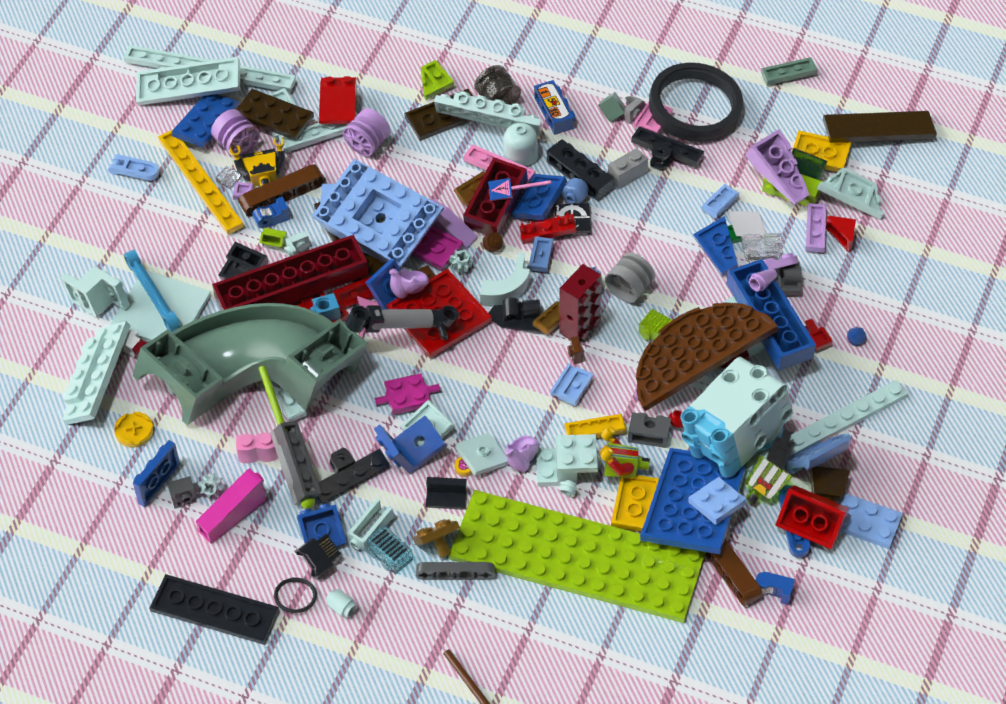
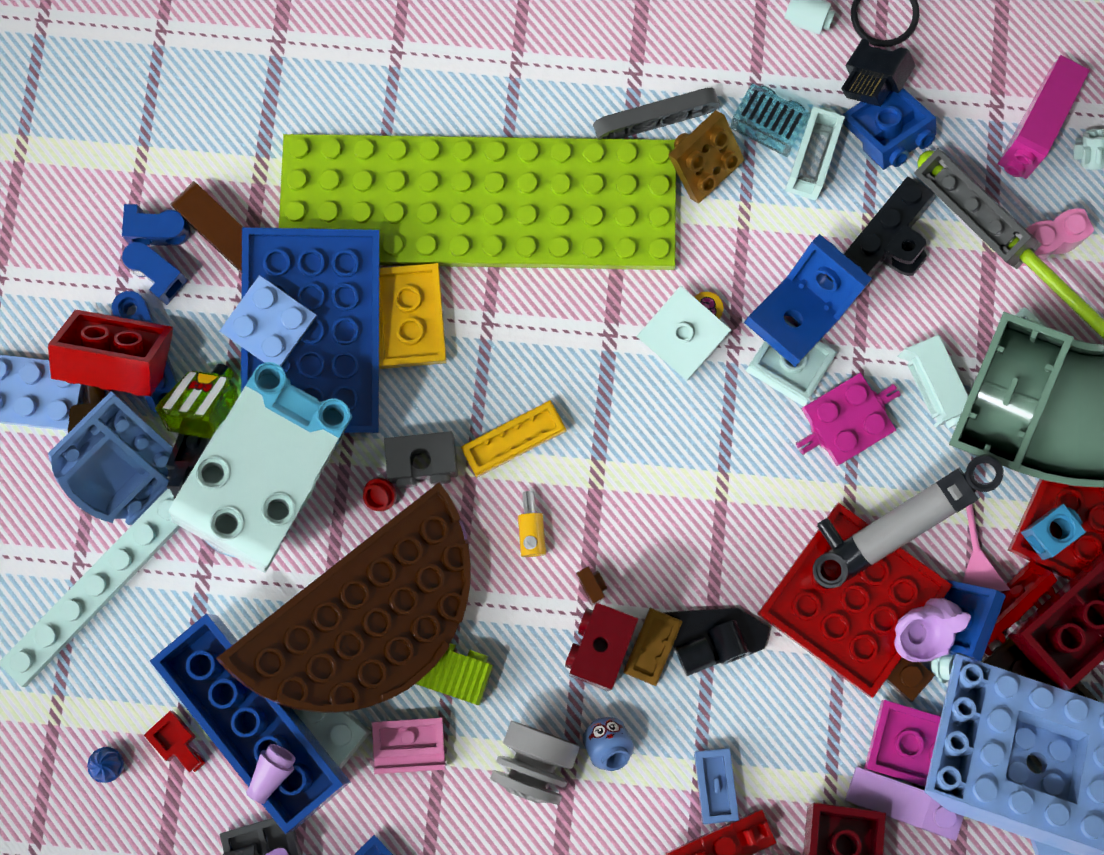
camera: 165 degrees right, 25 degrees up
black panel [425,477,467,510] -> none
light aqua gear [449,249,473,273] -> none
light aqua arch [480,253,530,307] -> none
reddish brown wheel [482,233,503,252] -> none
lavender hair [505,435,539,472] -> none
light aqua bracket [536,434,597,487] -> none
light blue plate [550,363,593,406] -> none
light aqua plate [559,480,579,497] -> none
torso [600,425,650,478] -> none
none -> blue leg [122,242,188,305]
none -> bright pink plate [372,718,446,774]
none -> yellow piece [518,491,546,557]
none -> light aqua window [897,335,969,429]

